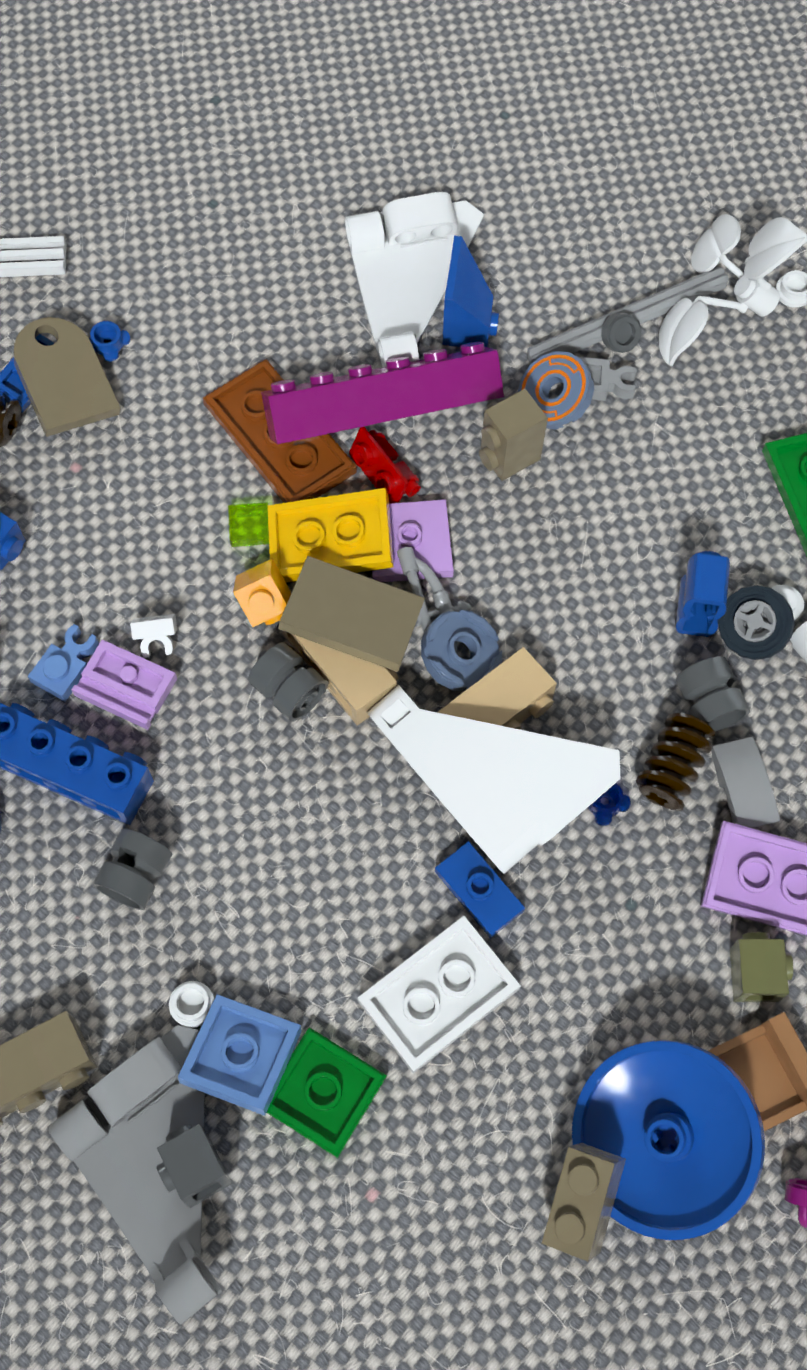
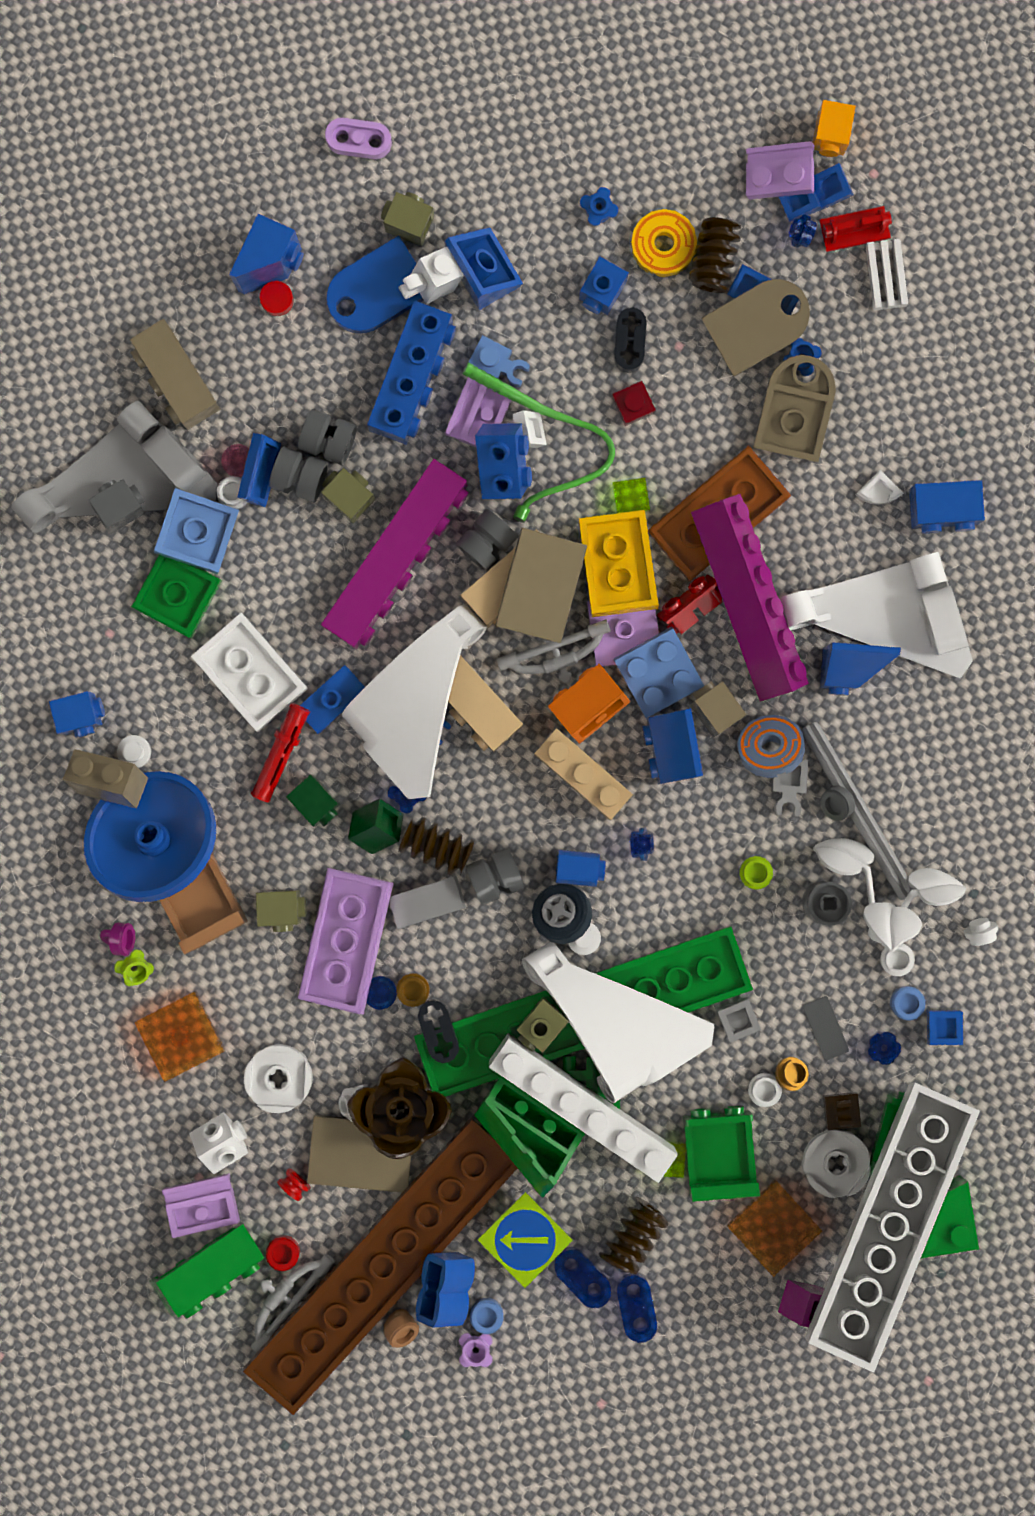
camera: 90 degrees right, 20 degrees up
light orange brick [233,558,291,627] -> none
sand blue tile [421,610,502,692] -> none
none -> blue brick [49,691,105,738]
none -> white plate [117,735,151,768]
none -> clear pink plate [221,444,249,478]
none -> blue tile [237,433,281,507]
none -> red pin [250,703,310,803]
none -> dark grey wheel [269,447,329,503]
none -> dark green brick [286,774,340,827]
none -> magenta brick [321,458,469,650]
none -> olive brick [321,468,376,524]
none -> dark green panel [348,798,404,854]
none -> bright green piece [462,362,615,523]
none -> blue brick [475,423,532,499]
none -> tan brick [534,728,633,820]
none -> orange brick [548,663,631,744]
none -> dark red plate [612,381,656,426]
none -> medium blue plate [613,627,704,718]
none -> black beam [614,307,647,373]
none -> clear blue plate [630,827,654,861]
none -> blue slope [642,709,703,785]
none -> lime plate [739,856,773,890]
none -> dark tan tile [753,355,836,462]
none -> dark grey wheel [802,881,852,926]
none -> white tile [855,470,903,505]
none -> blue brick [909,480,985,534]
none -> white plate [964,918,998,946]

